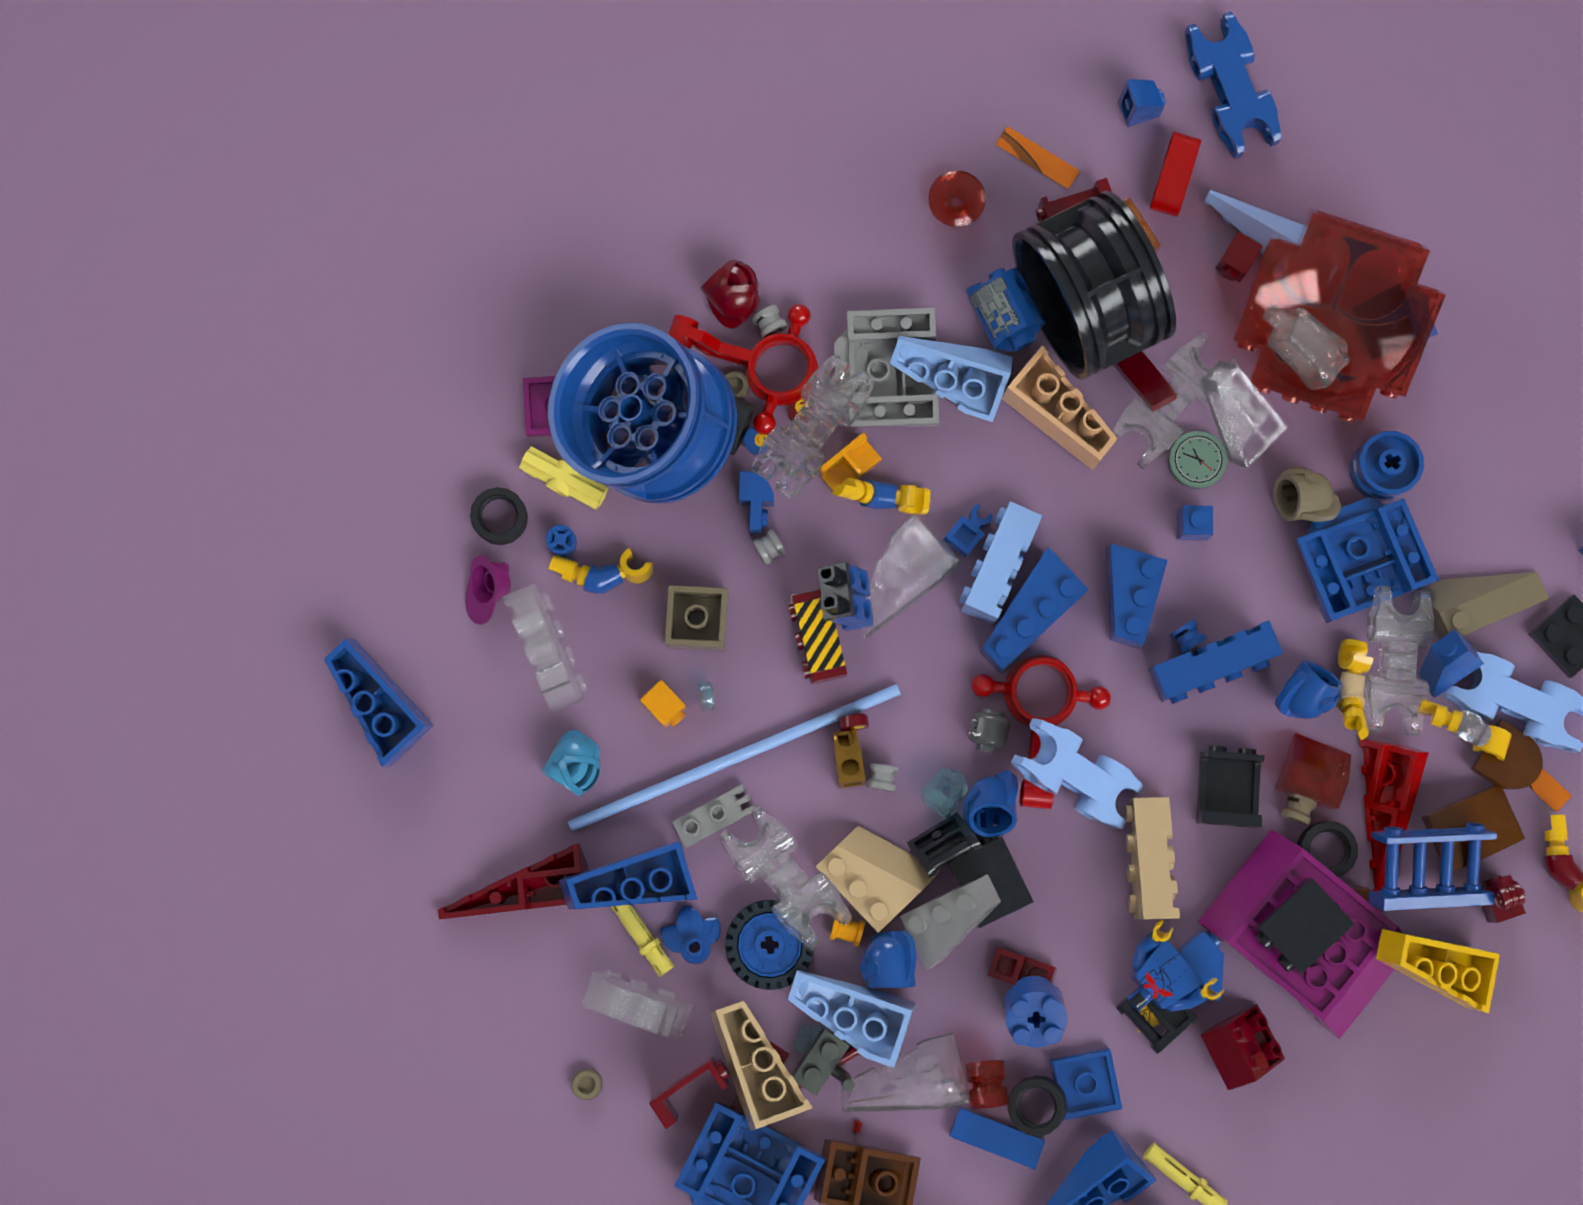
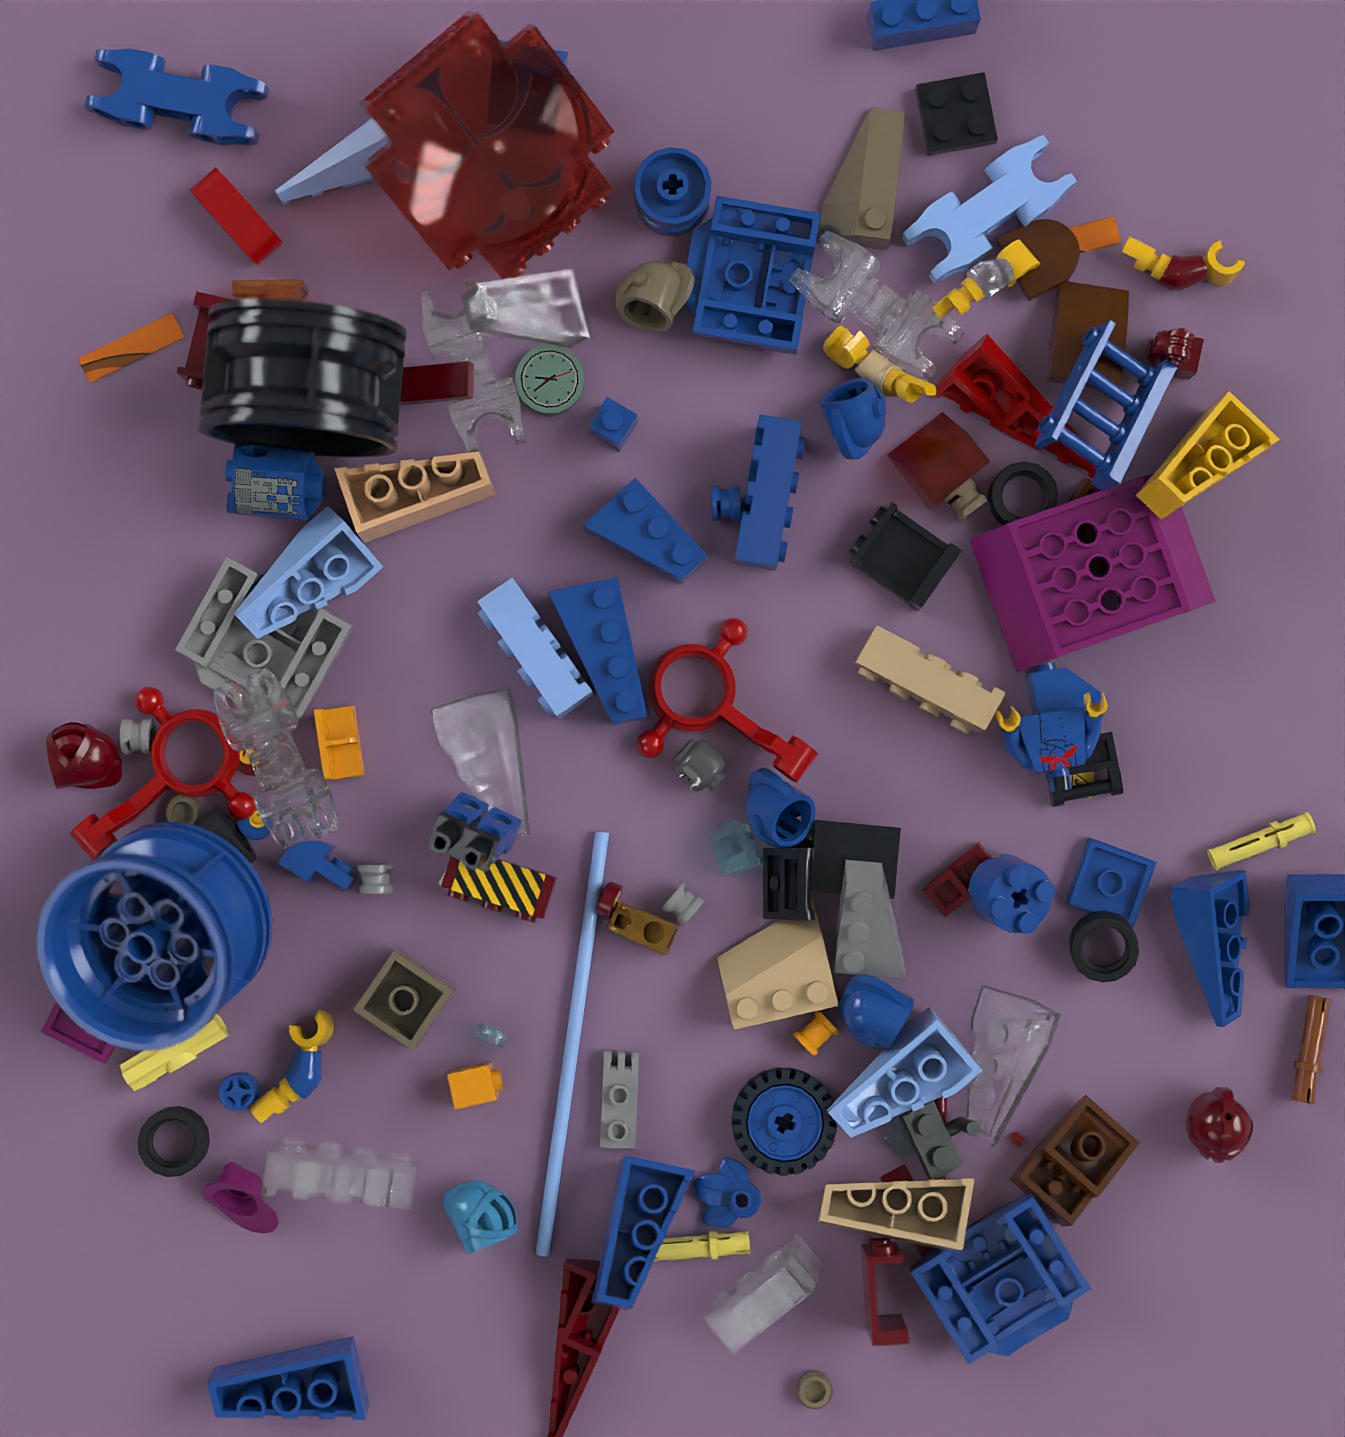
camera: 60 degrees left, 5 degrees up
clear piece [719,806,852,951] -> none
yellow piece [832,477,931,515] -> none
clear red dish [928,171,986,227] -> none
blue plate [943,504,993,558] -> none
blue tile [949,1107,1045,1170] -> none
clear red wheel [965,1060,1009,1109] -> none
light blue piece [1011,718,1143,830] -> none
blue slope [1118,79,1166,127] -> none
dark red slope [1201,1004,1285,1090] -> none
dark red brick [1215,231,1263,283] -> none
black panel [1253,878,1354,974] -> none
clear piece [1263,305,1350,390] -> none
blue slope [1419,629,1484,698] -> none

